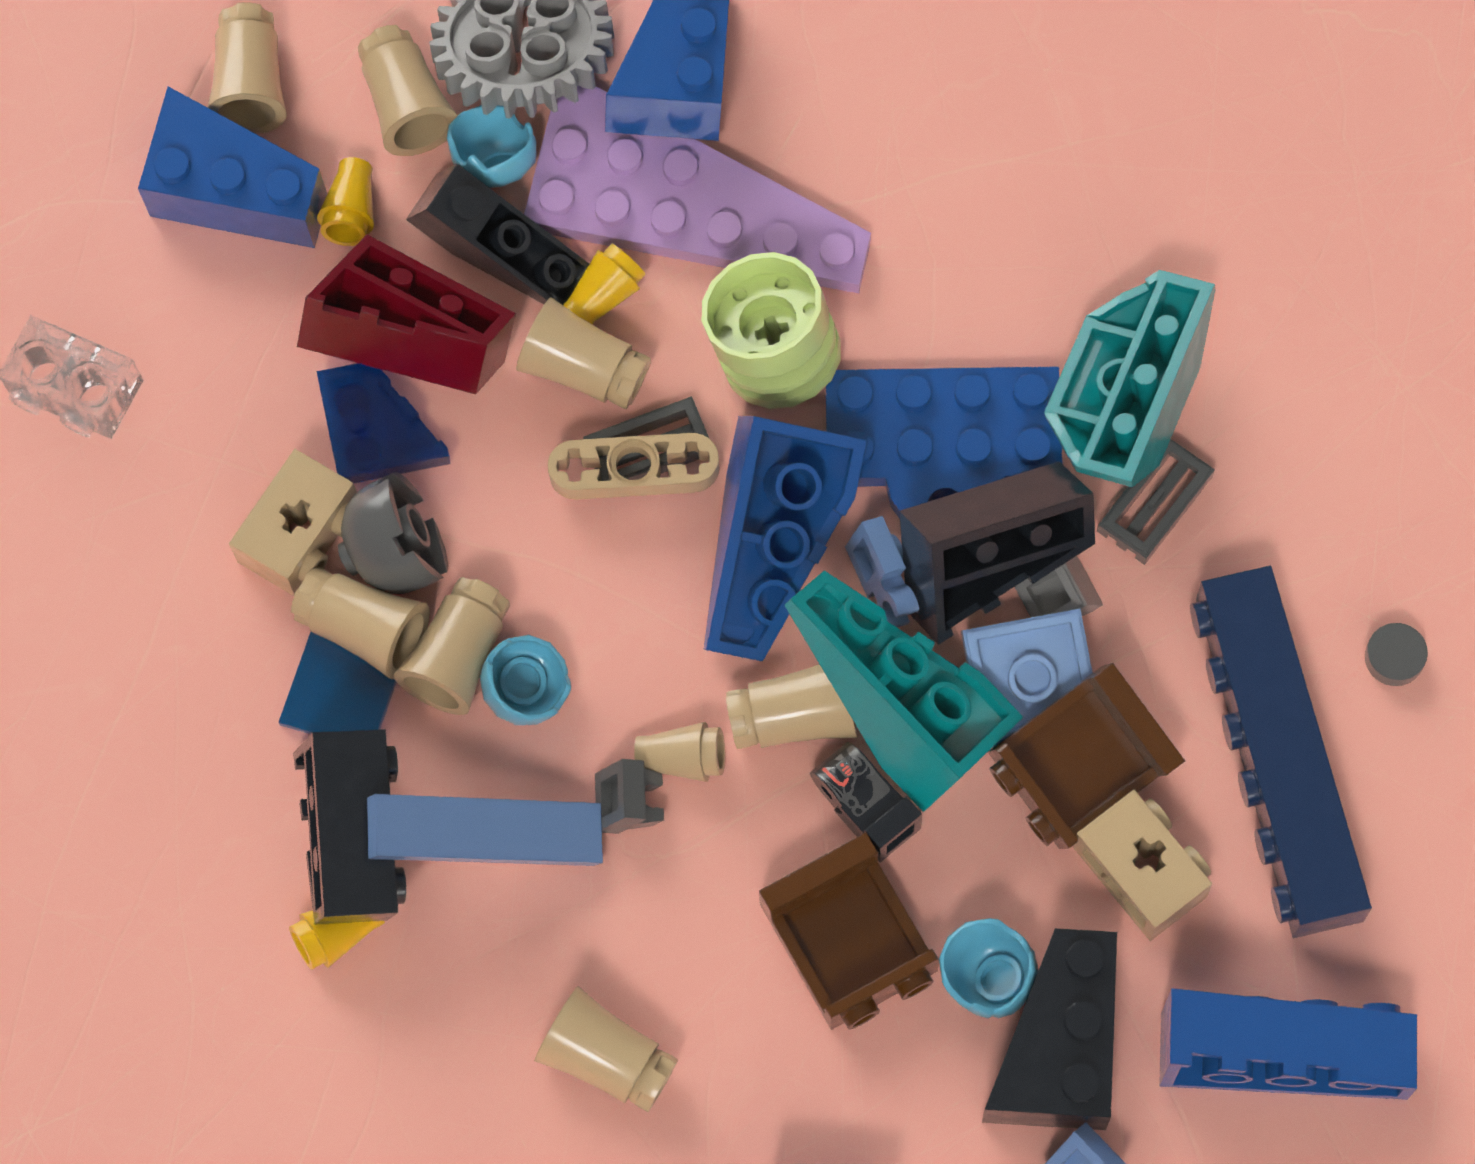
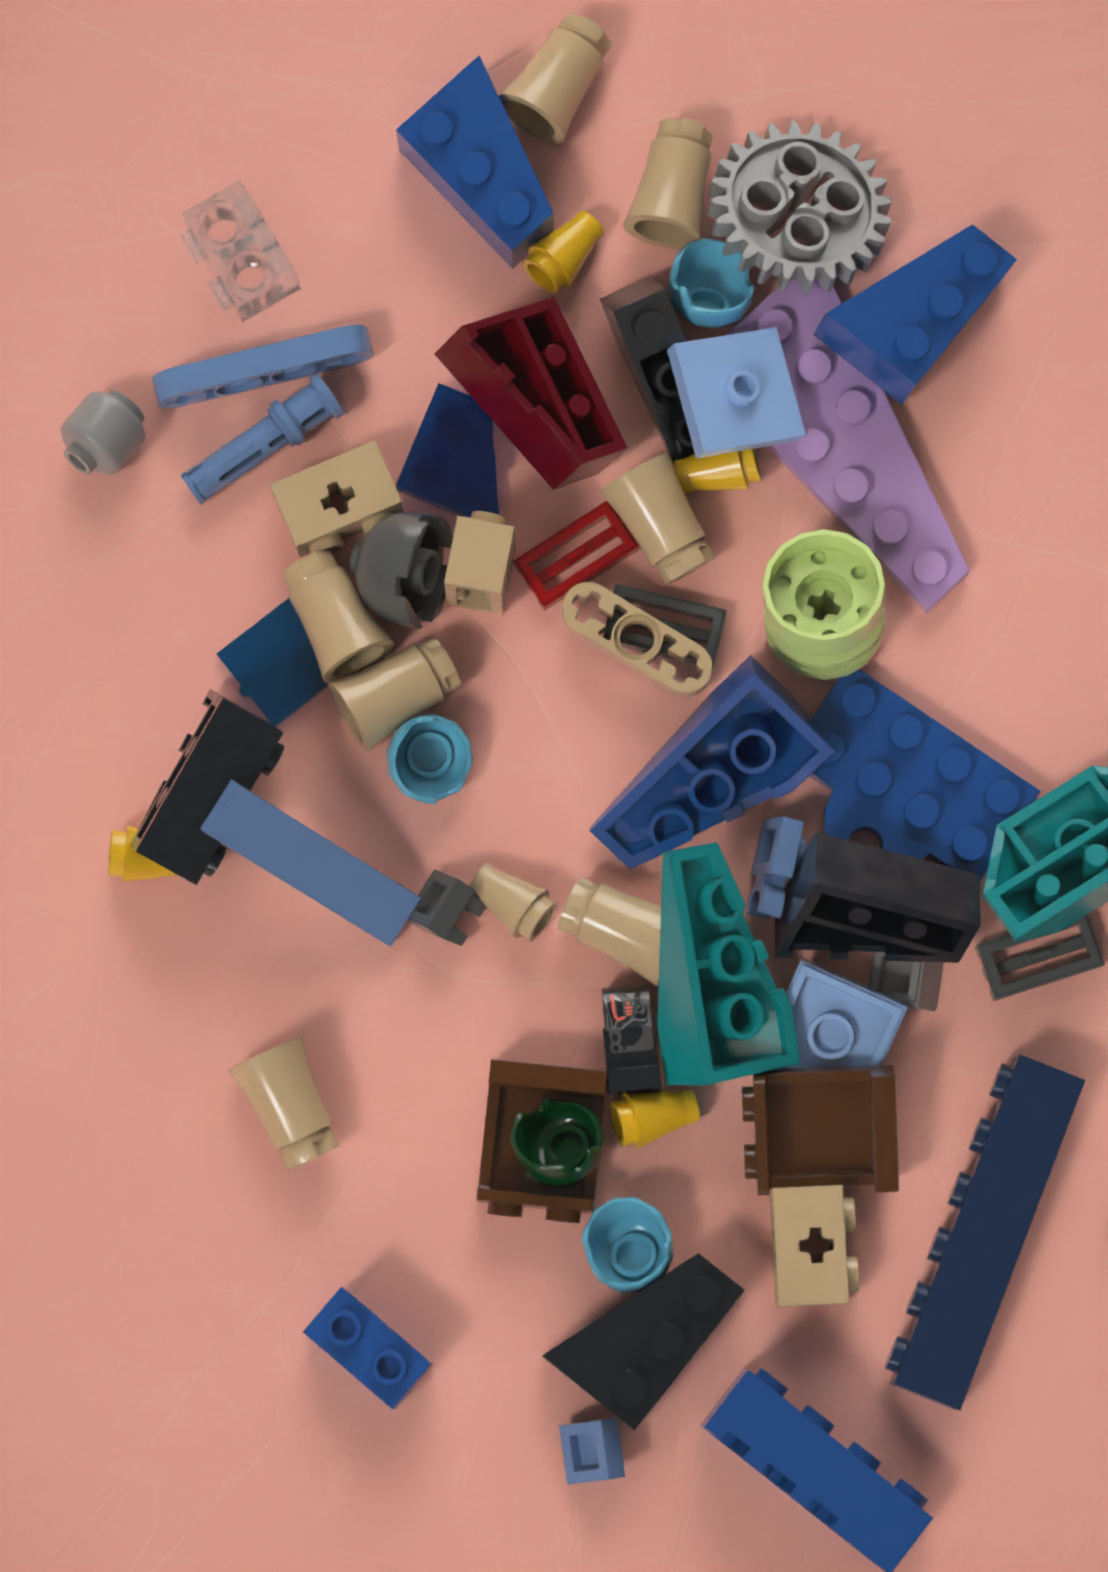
camera: 30 degrees right, 10 degrees up
none -> light grey head [60,390,145,475]
none -> medium blue beam [152,325,373,408]
none -> medium blue pin [180,372,345,505]
none -> tan brick [444,511,516,615]
none -> dark green hair [510,1098,605,1186]
none -> red tile [513,500,639,611]
none -> yellow cone [610,1088,700,1149]
none -> light blue plate [667,327,806,459]

